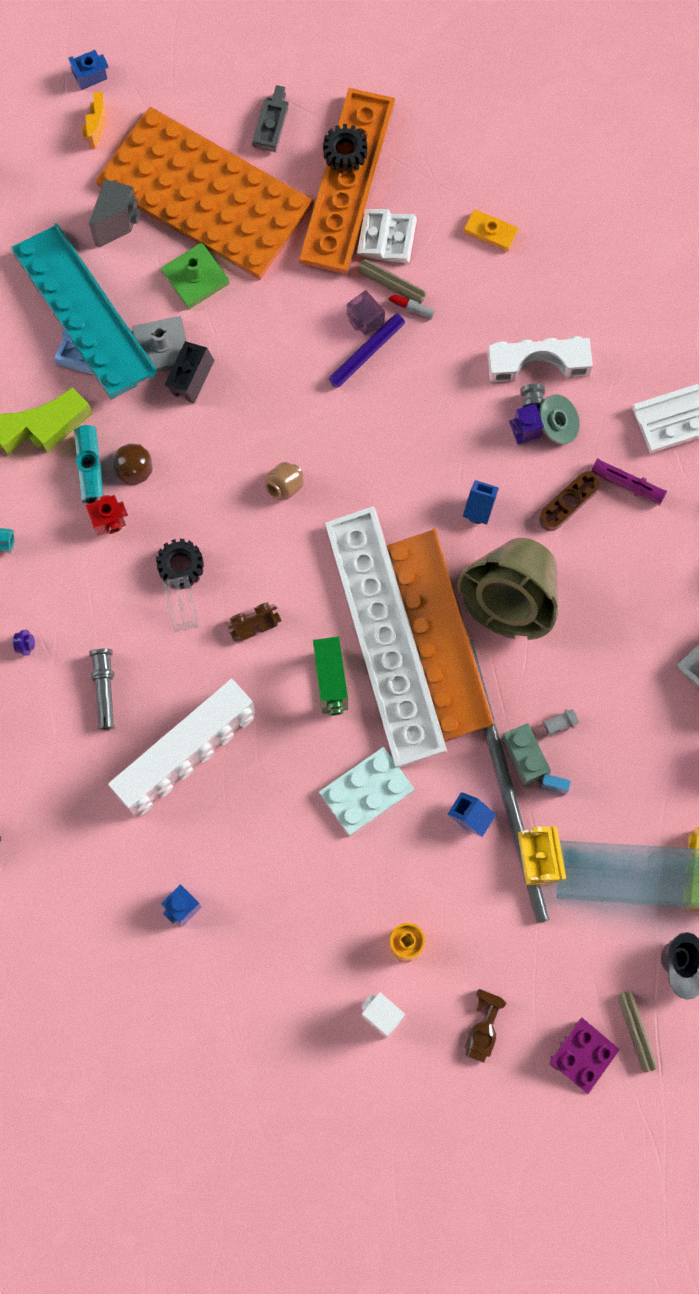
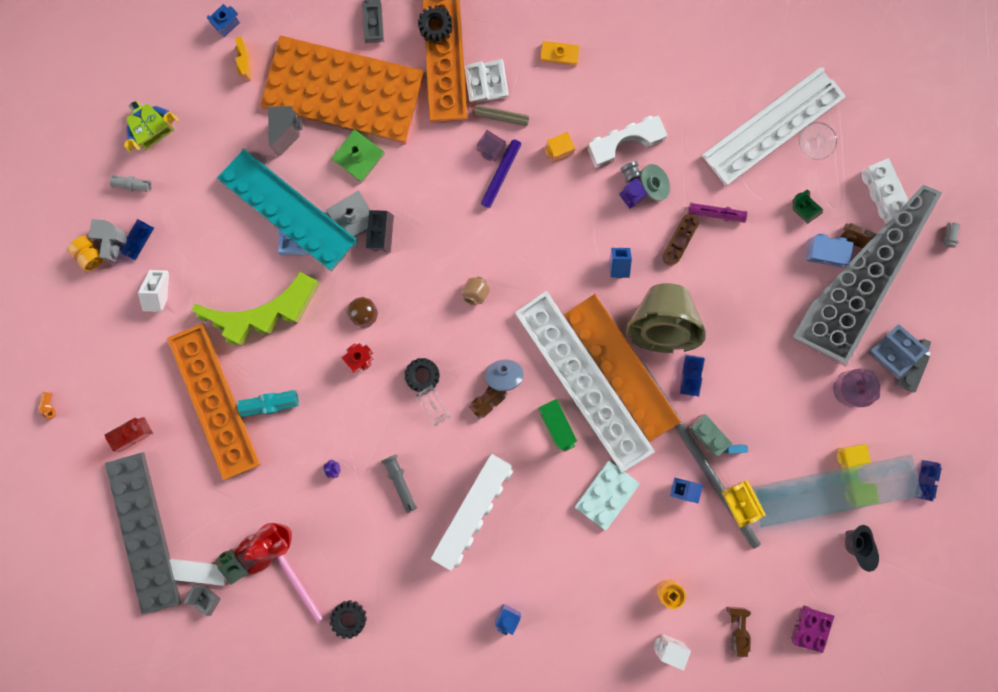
camera: 20 degrees left, 10 degrees up
teal piece [74,425,104,504] -> none
light grey piece [388,294,435,320] -> none
light grey pin [543,709,579,737] -> none
dark tan axle [618,991,657,1072] -> none
none -> sand blue dish [485,359,524,391]
none -> light orange brick [544,131,575,162]
none -> clear blue slope [680,354,705,397]

